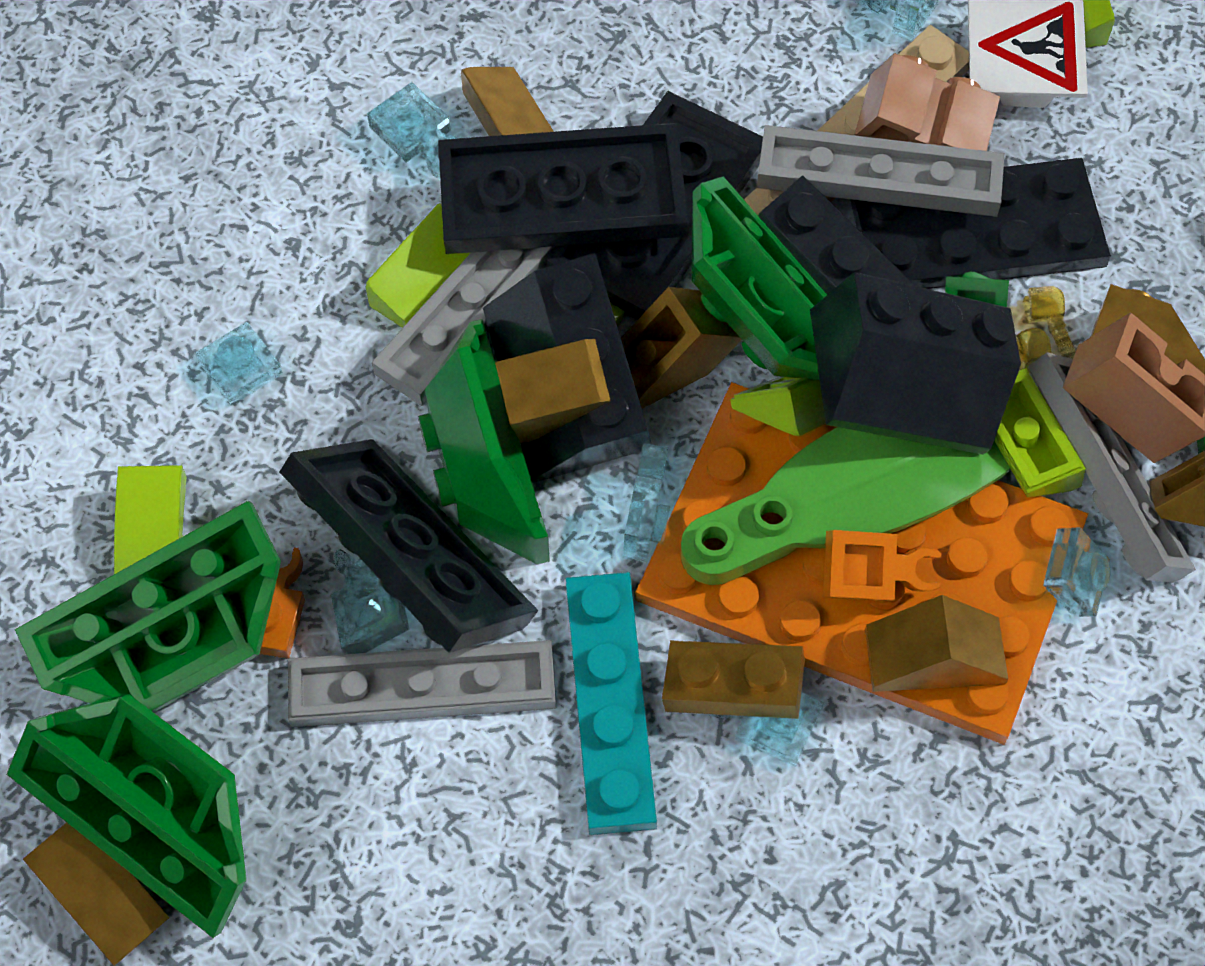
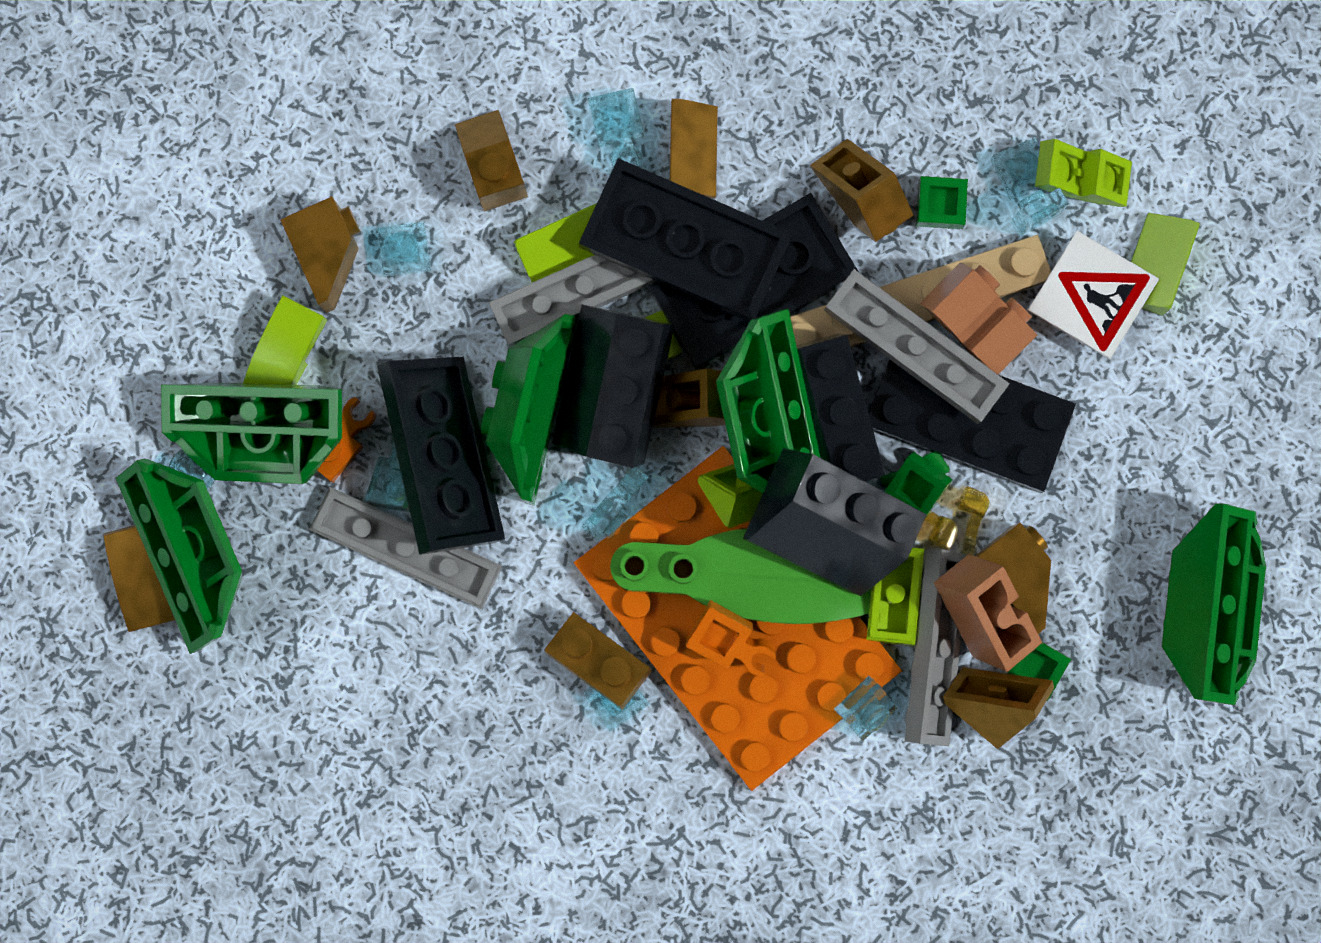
camera: 30 degrees right, 20 degrees up
pearl gold slope [495,339,610,443] -> none
teal plate [566,572,657,835] -> none
pearl gold slope [865,595,1008,692] -> none
none -> pearl gold slope [280,196,361,313]
none -> pearl gold slope [455,110,528,212]
none -> pearl gold slope [810,139,913,242]
none -> green plate [916,176,968,229]

